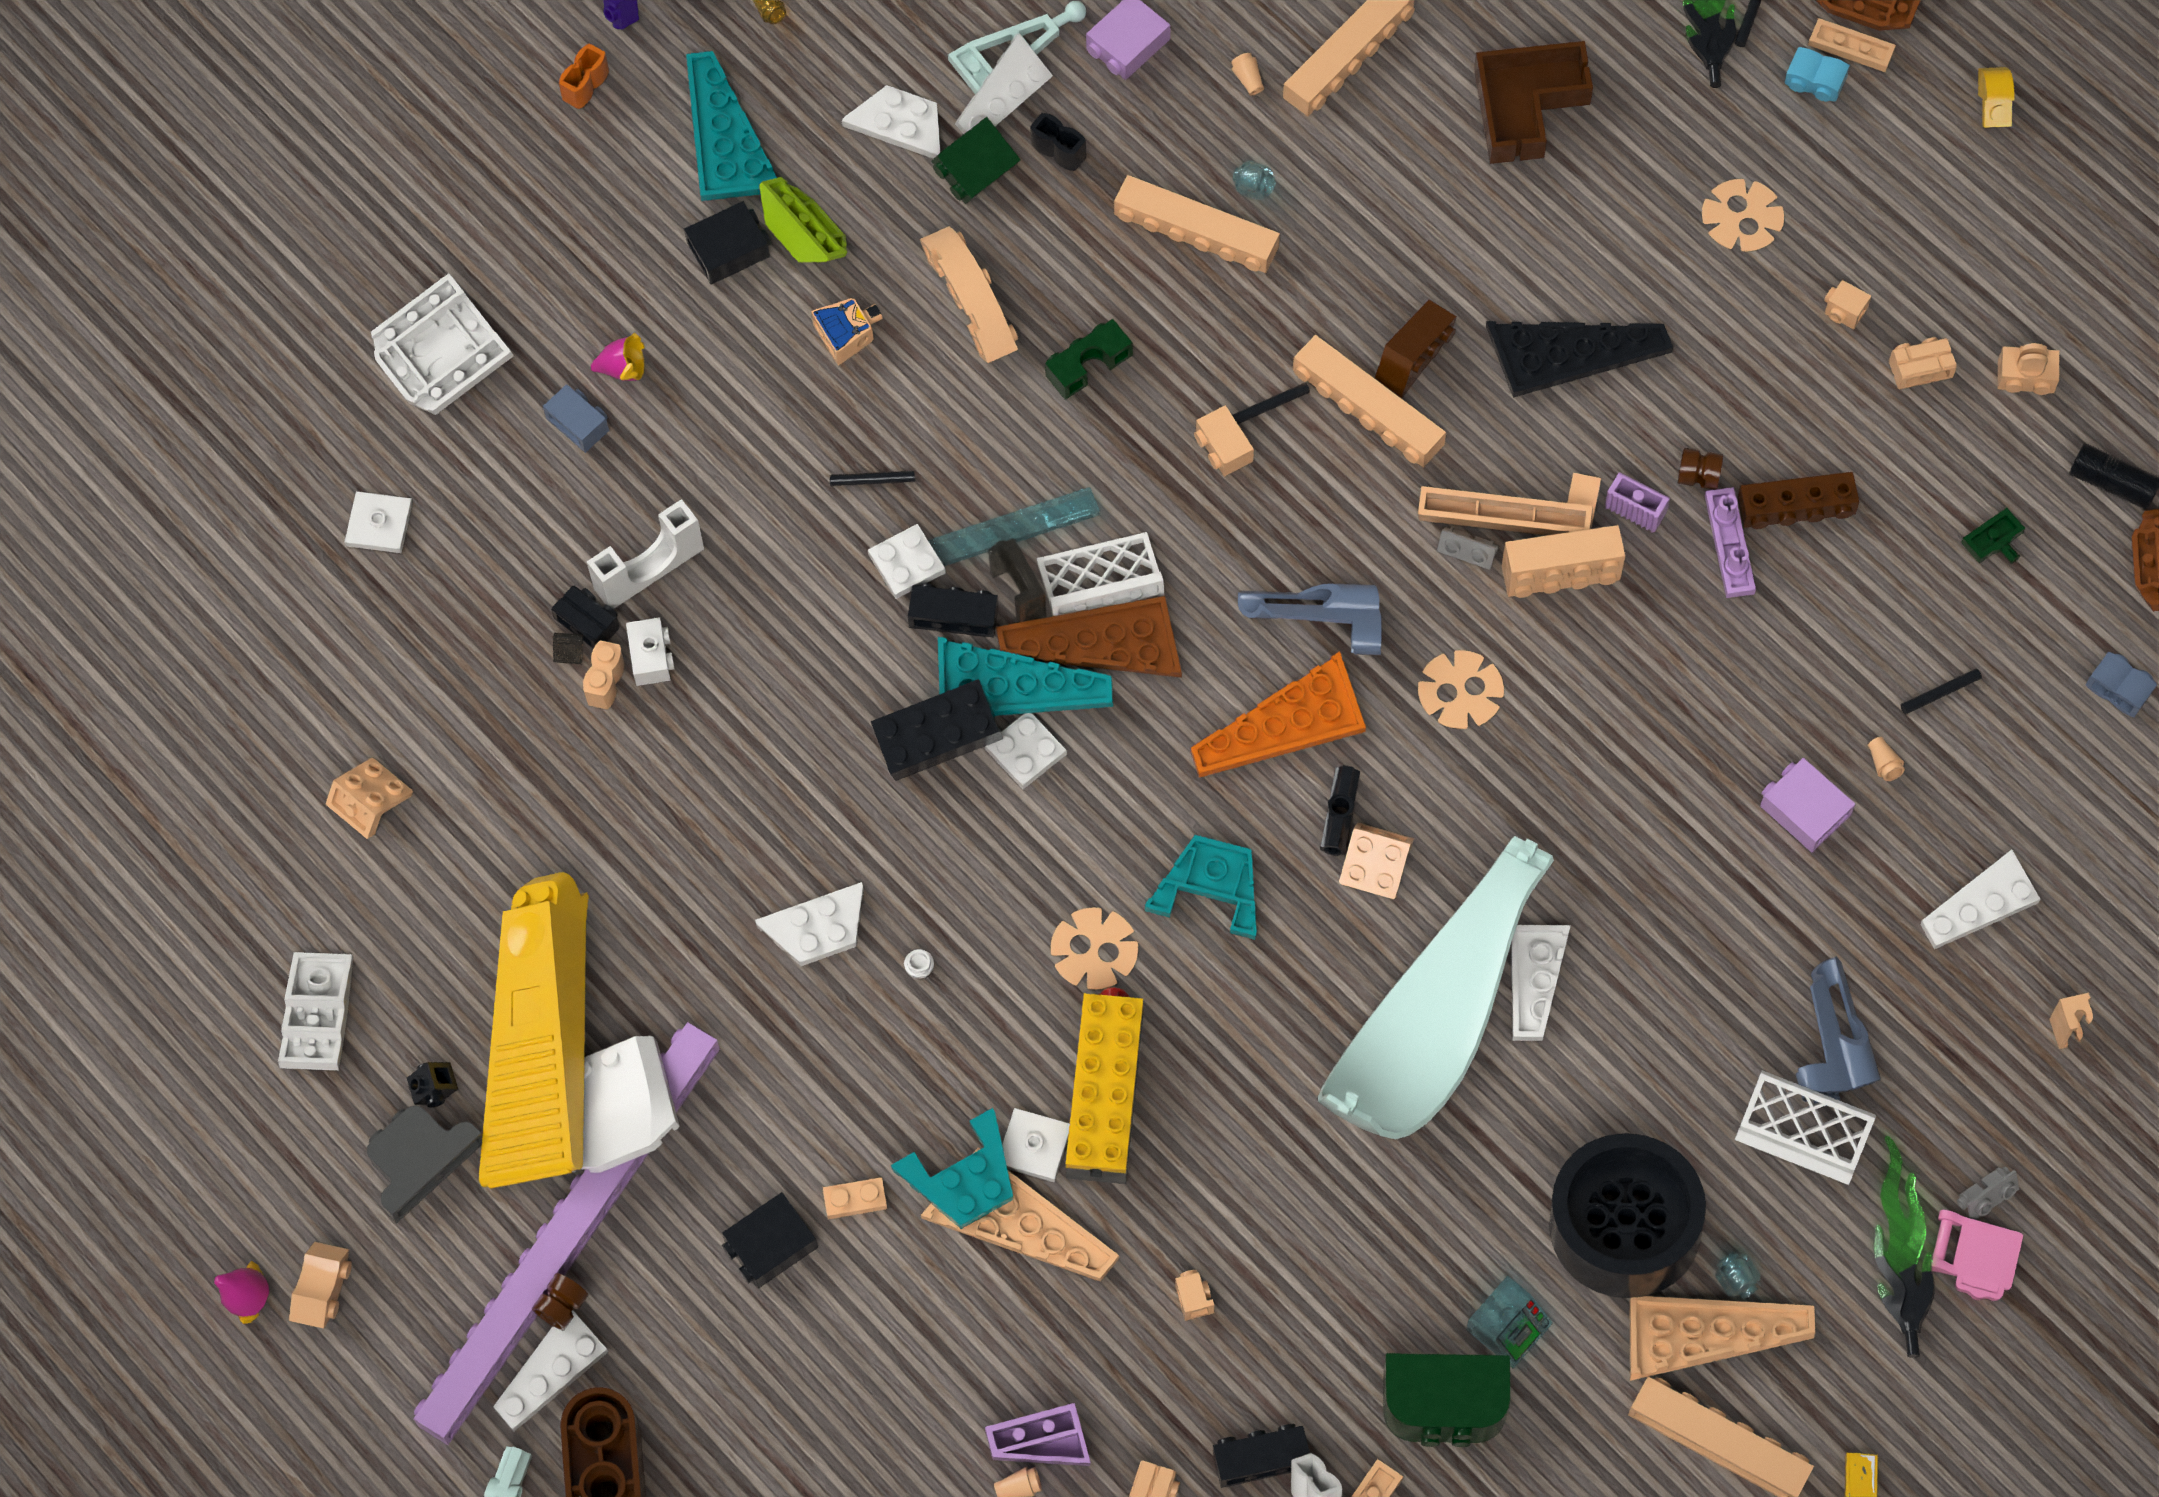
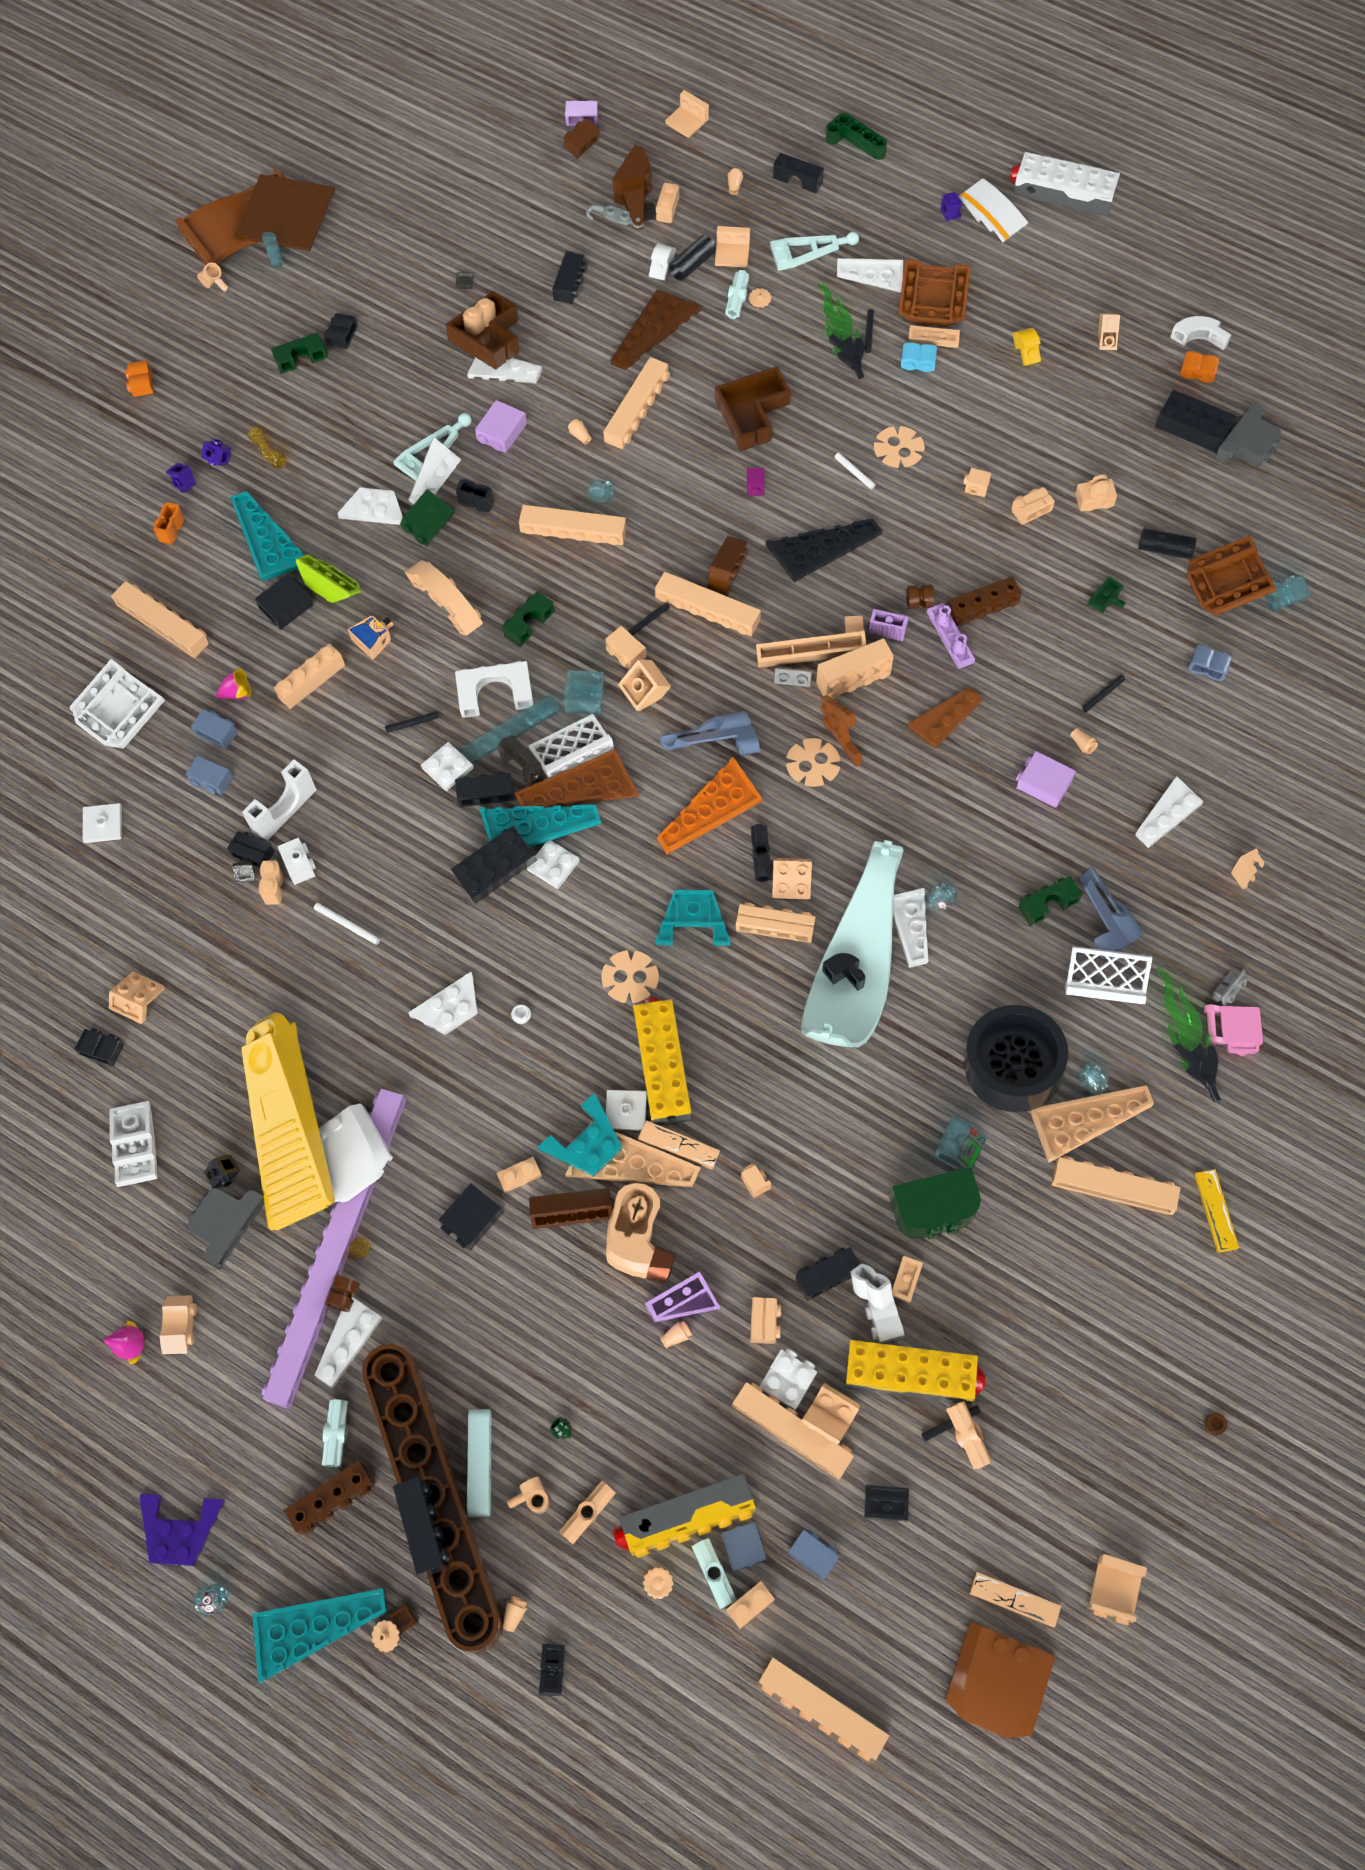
camera: 15 degrees left, 0 degrees up
none -> black brick [74,1028,124,1066]
none -> light nougat brick [111,581,209,658]
none -> sand blue brick [186,756,233,795]
none -> light nougat brick [274,643,345,709]
none -> white bar [314,903,380,945]
none -> clear yellow plate [350,1238,371,1258]
none -> white arch [455,661,534,718]
none -> reddish brown brick [529,1188,612,1229]
none -> clear light blue piece [564,670,605,715]
none -> light nougat piece [606,1183,676,1284]
none -> light nougat slope [618,659,671,711]
none -> light nougat tile [638,1120,720,1170]
none -> light nougat brick [736,903,815,943]
none -> magenta brick [747,468,764,496]
none -> dark orange wing [820,695,862,767]
none -> black brick [822,953,866,991]
none -> white bar [835,452,875,489]
none -> dark orange wing [908,687,983,748]
none -> clear light blue head [928,883,957,911]
none -> dark green arch [1018,876,1083,926]
none -> light nougat slope [1098,313,1120,350]

